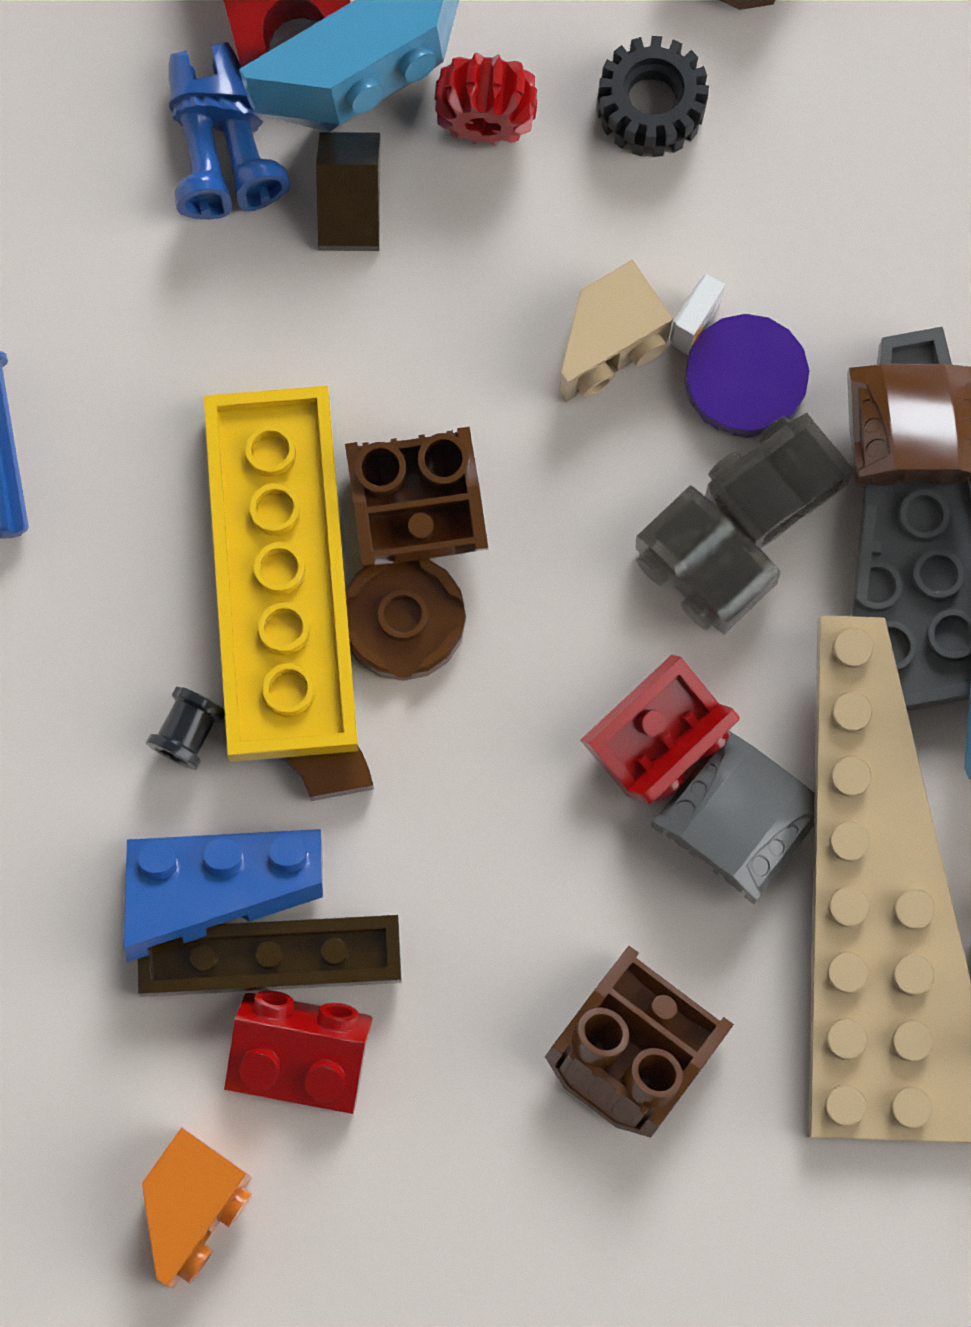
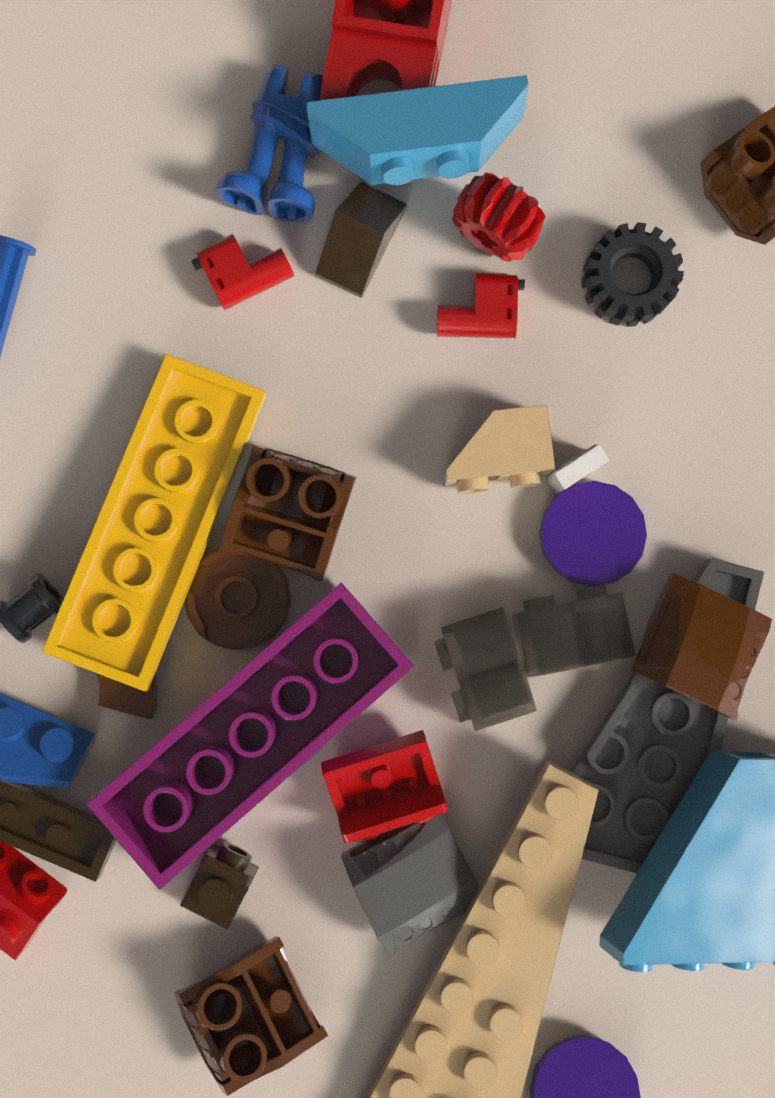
camera: 25 degrees right, 10 degrees up
none -> magenta brick [86,582,415,890]
none -> dark brown bracket [180,842,259,930]
none -> red piece [191,234,295,311]
none -> red piece [437,272,525,338]

